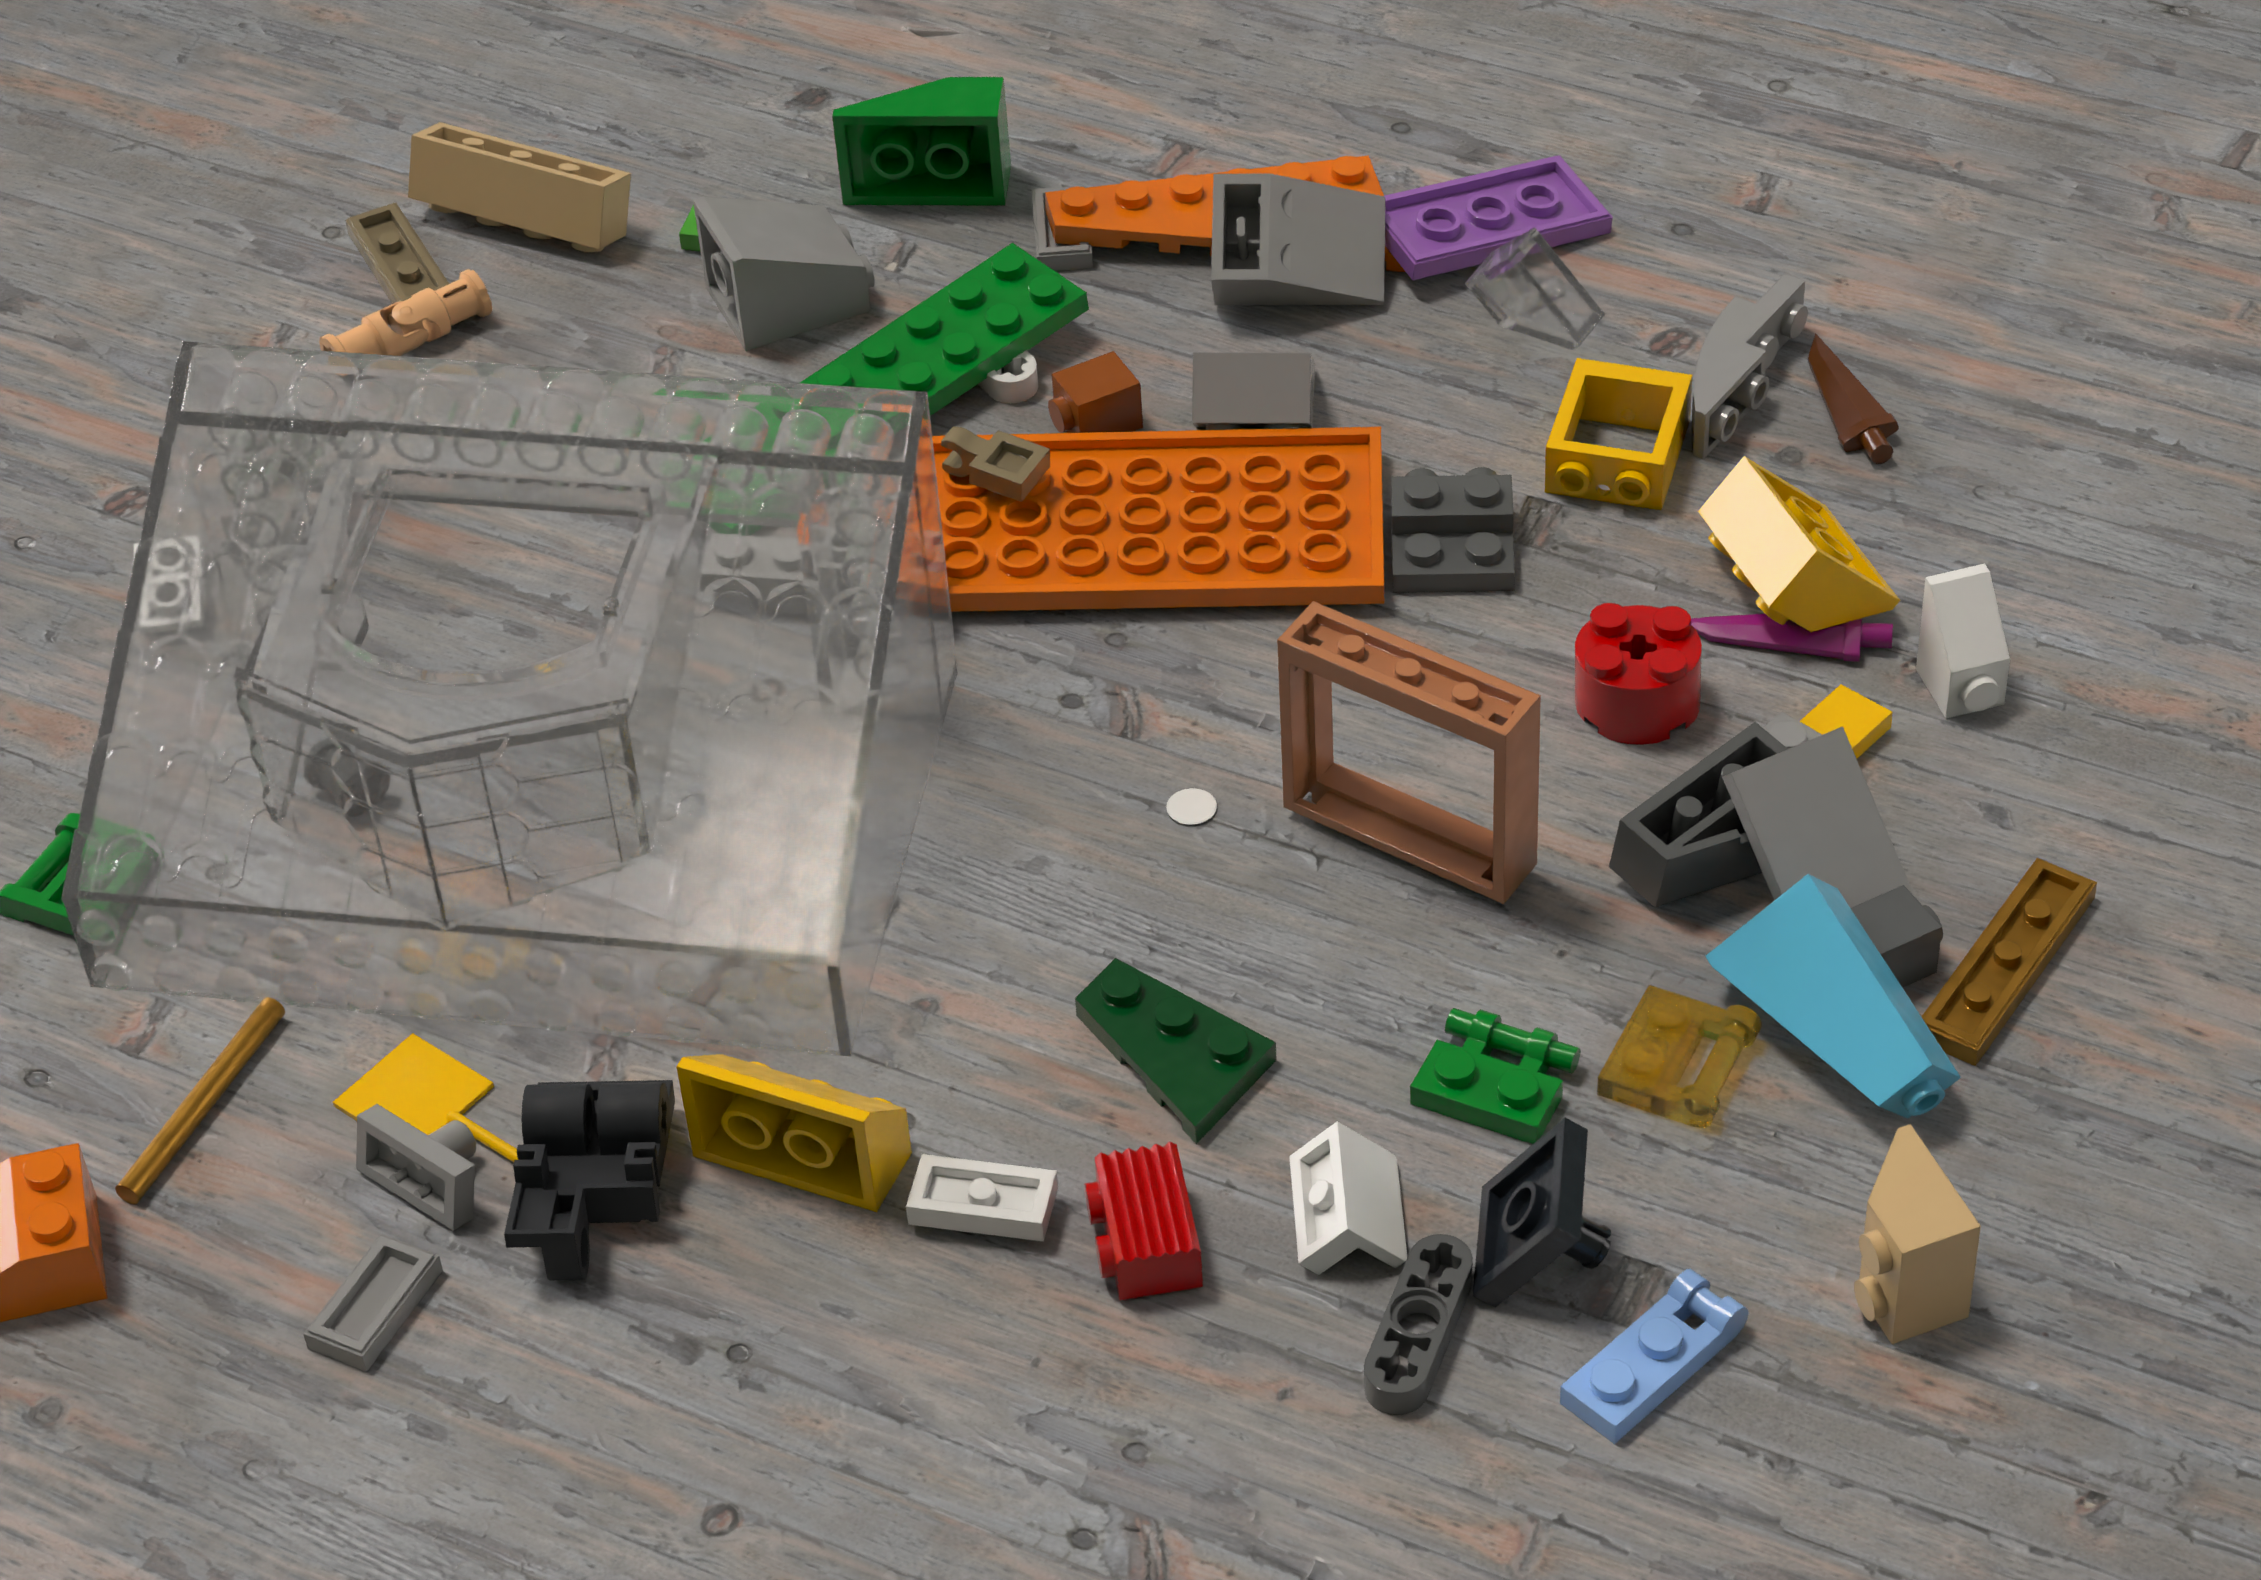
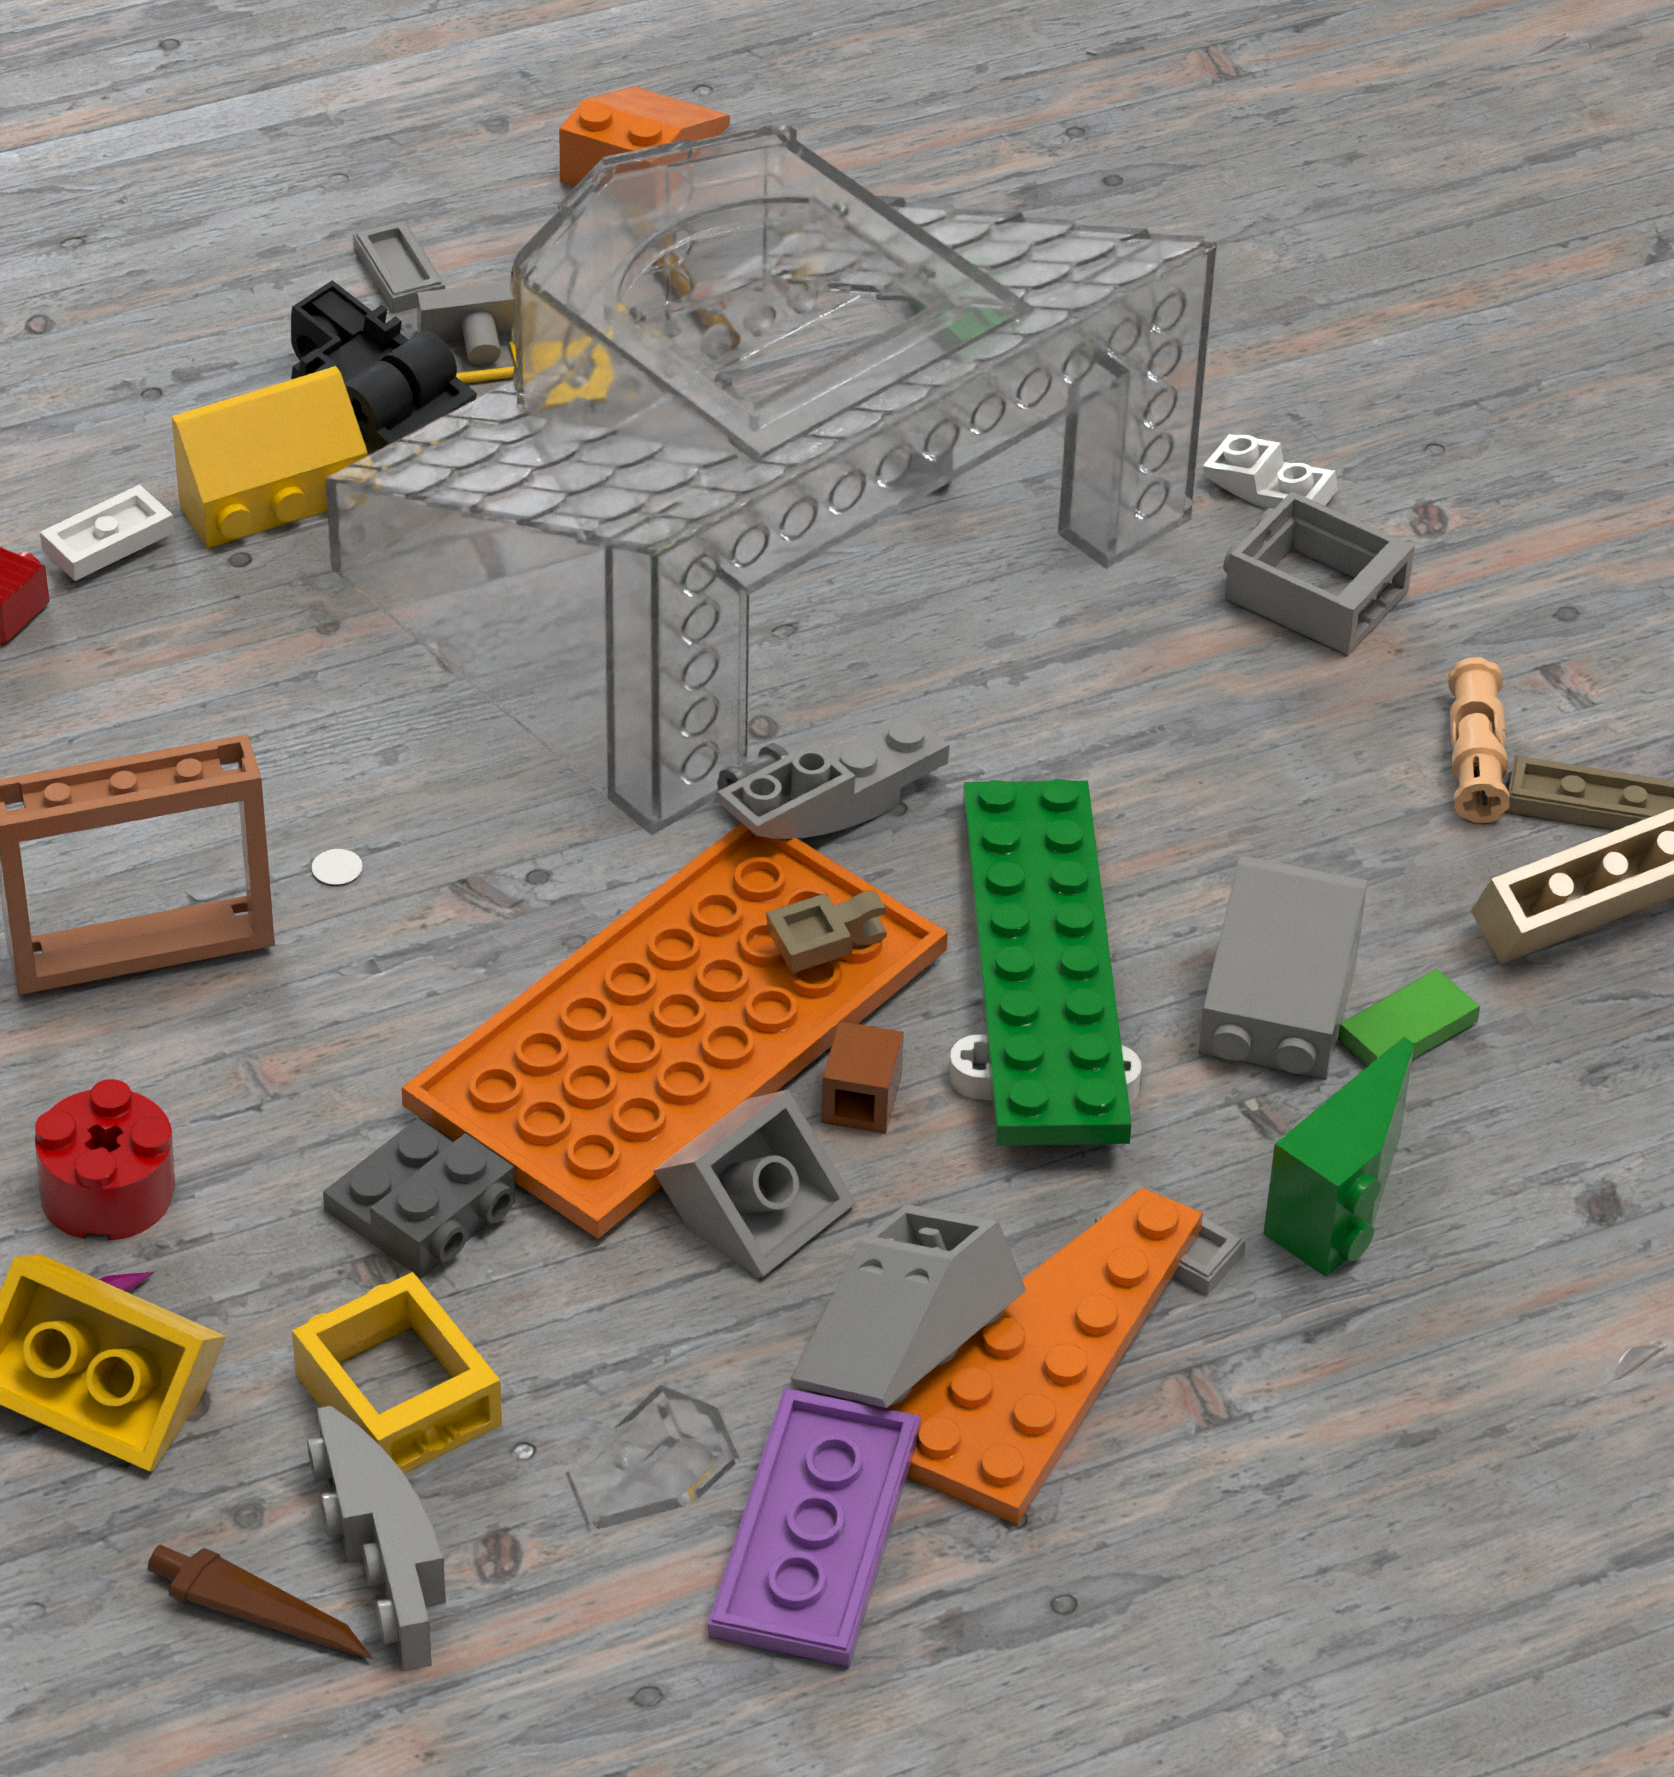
camera: 125 degrees right, 0 degrees up
dark green wing [1075,958,1277,1144] -> none

